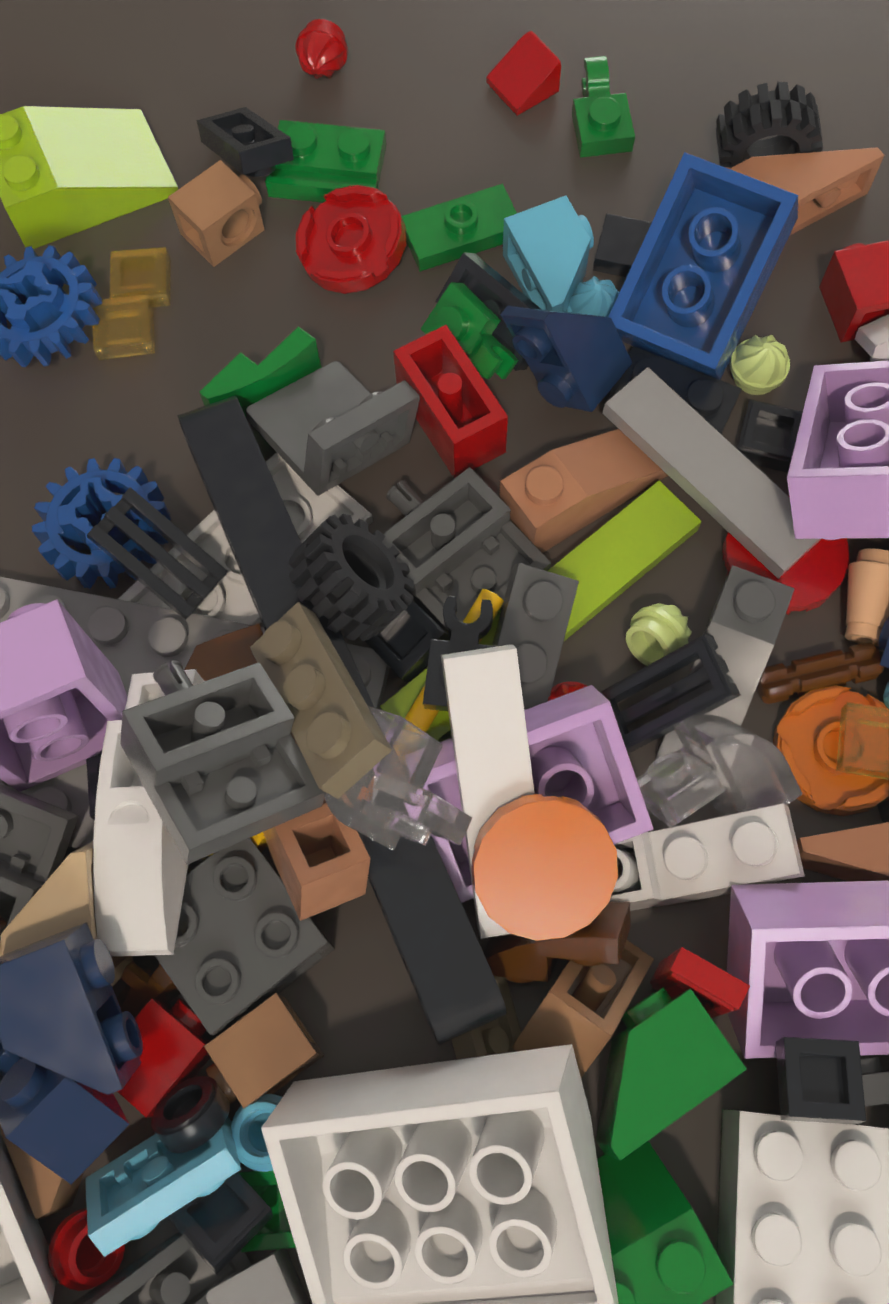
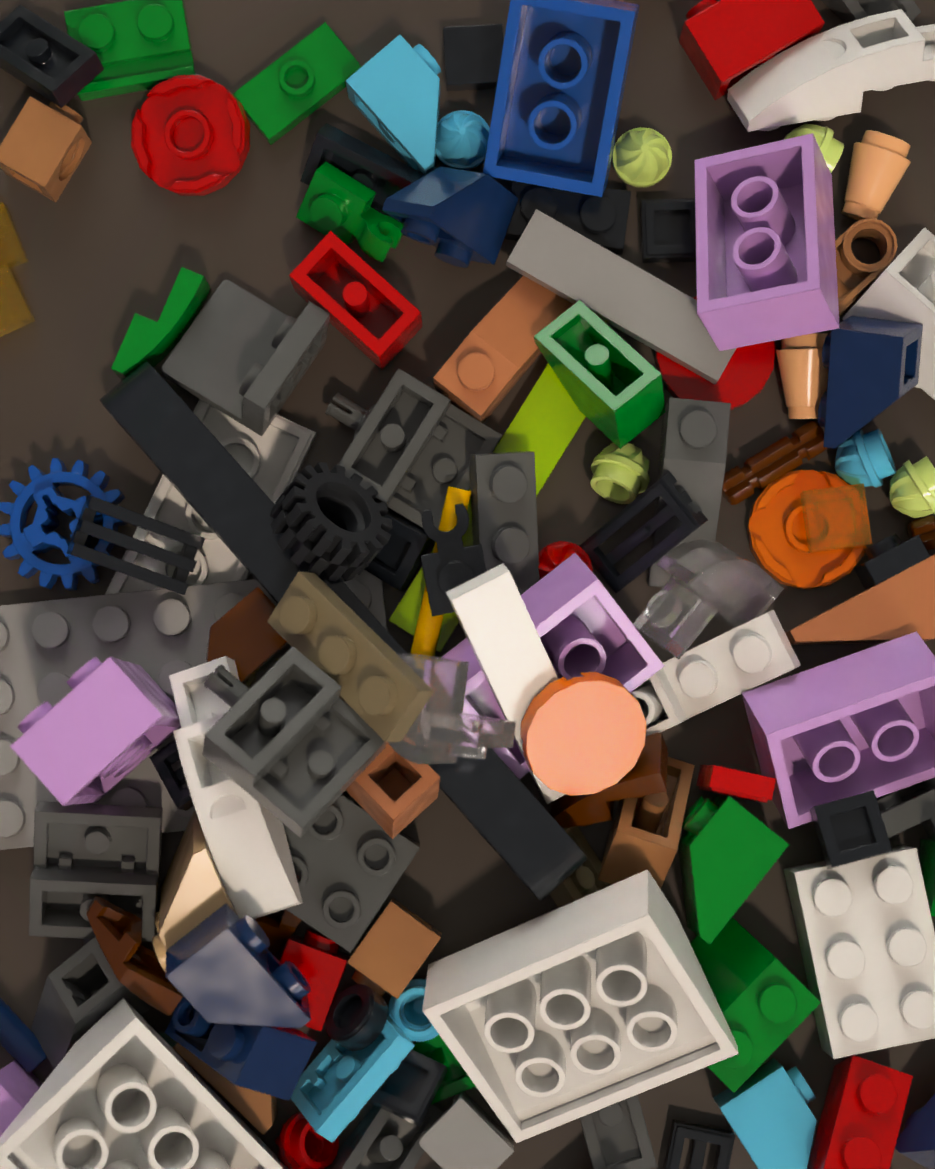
camera: 20 degrees left, 15 degrees up
none -> green slope [534,300,666,449]

